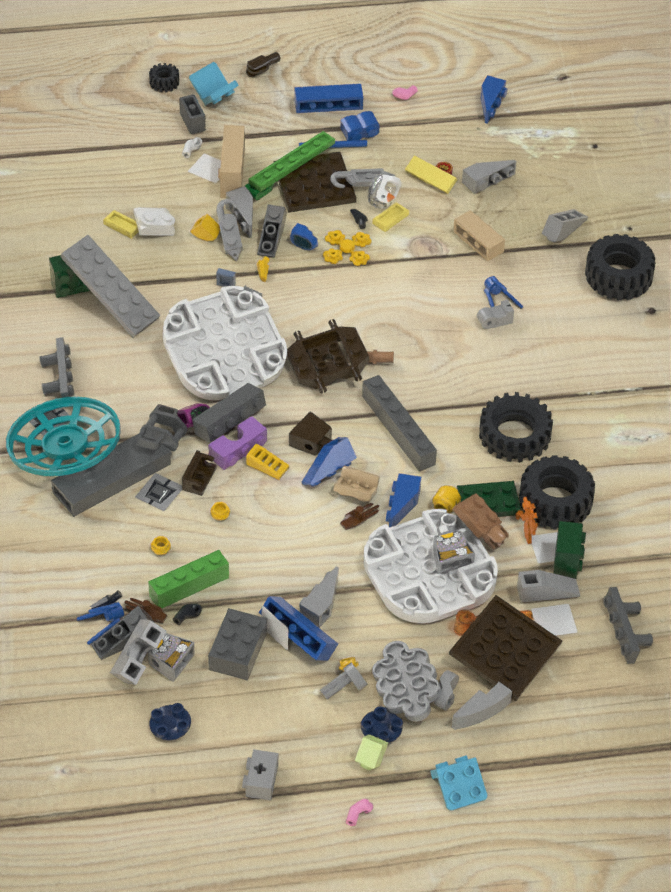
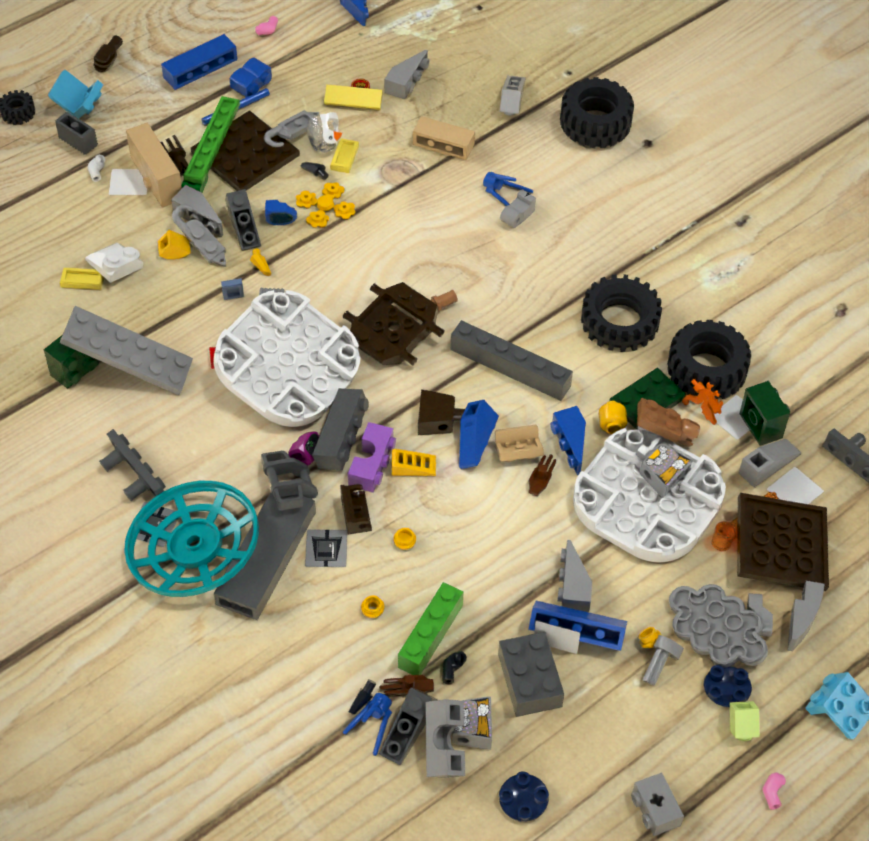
camera: 30 degrees left, 5 degrees up
none -> dark brown arm [160,135,189,175]

